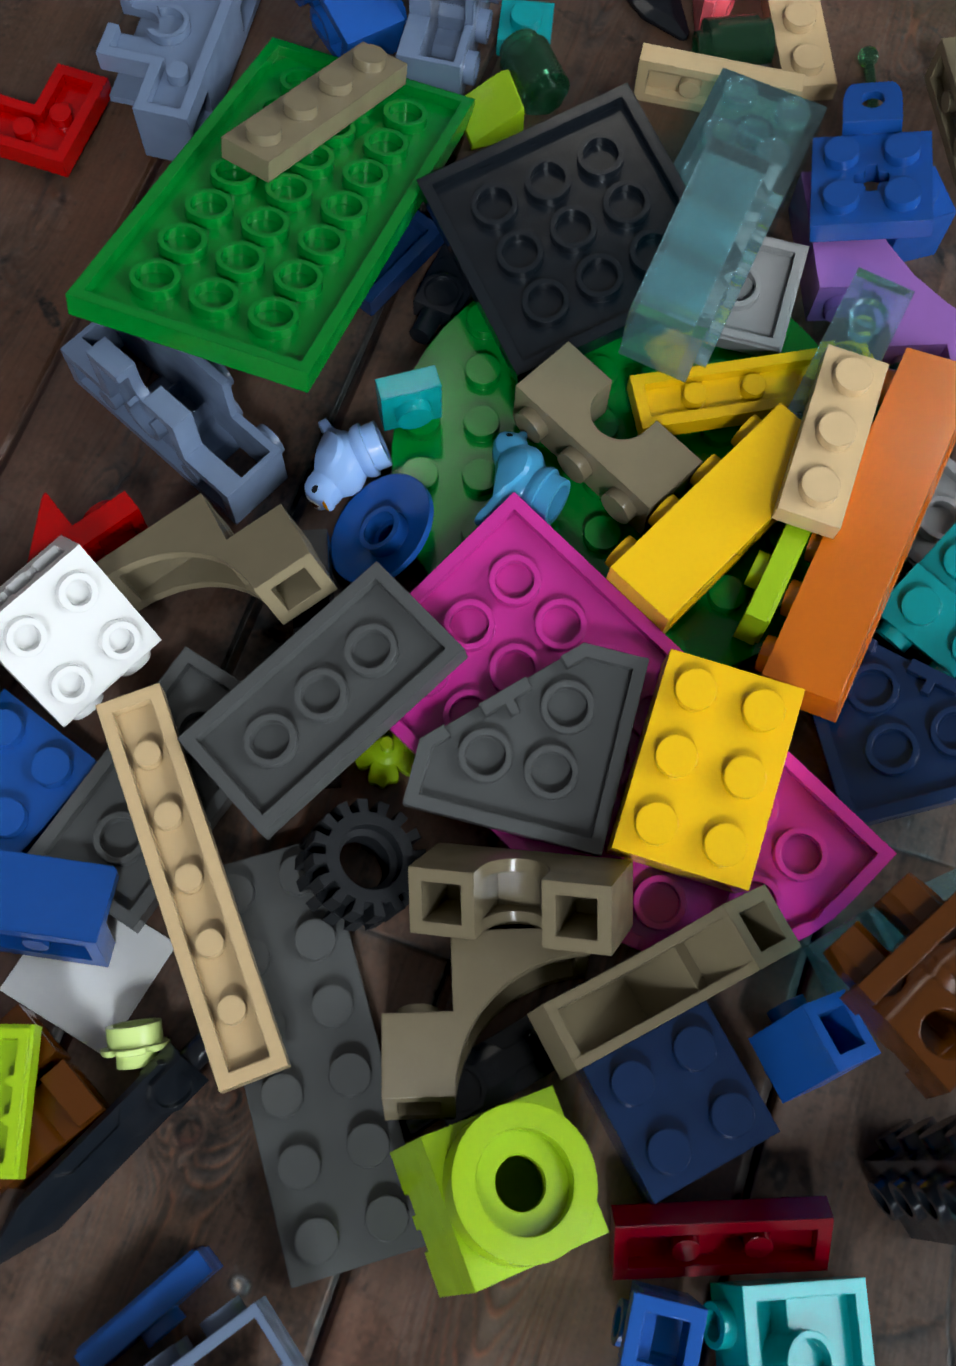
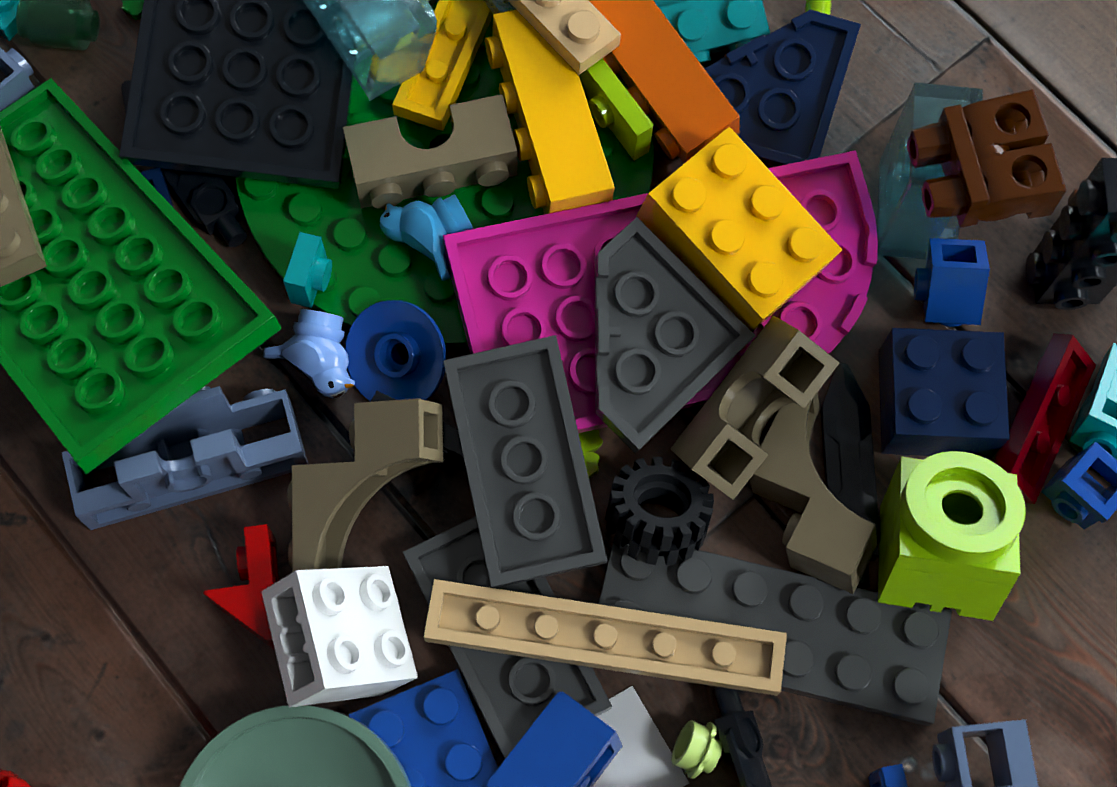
camera: 60 degrees left, 0 degrees up
lime slope [465,69,525,150] -> none
dark tan arch [527,884,802,1080] -> none

